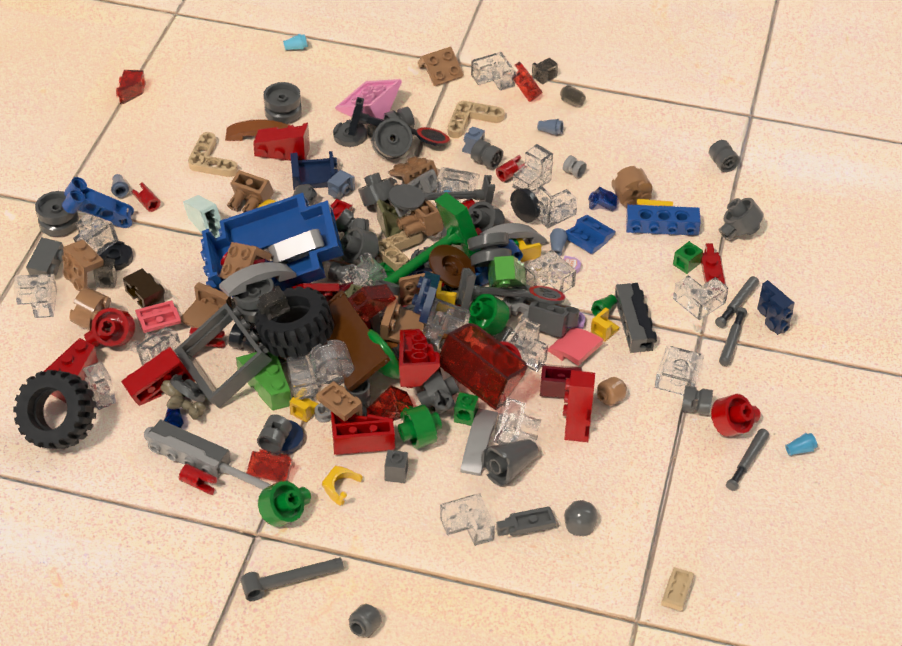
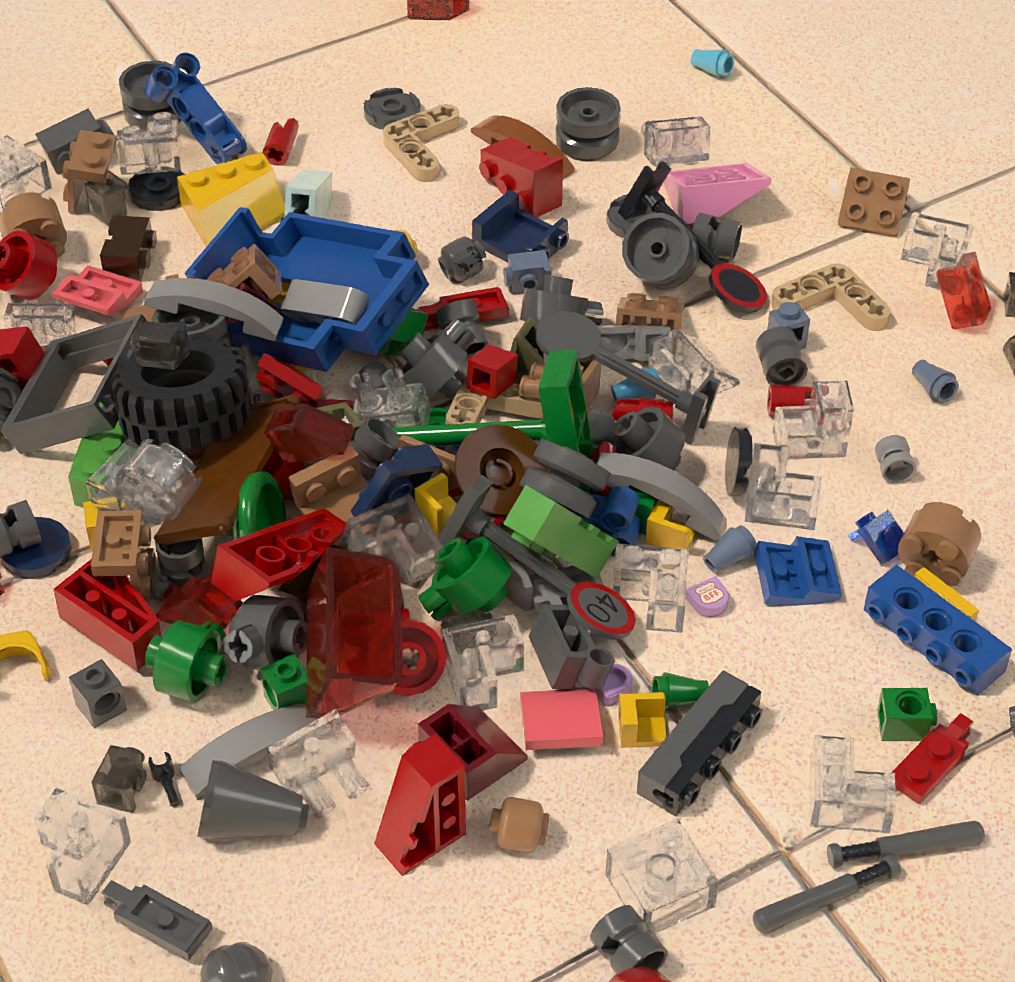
camera: 45 degrees right, 0 degrees up
sand blue cone [111,174,129,198] -> none
medium nougat brick [227,170,274,213] -> none
dark blue plate [757,280,795,335] -> none
none -> clear smoke brick [91,745,147,814]
none -> black hand [148,752,180,807]
none -> yellow wedge [177,152,285,247]
none -> dark grey tile [364,87,421,130]
none -> red brick [466,344,518,399]
none -> clear brick [641,116,711,167]

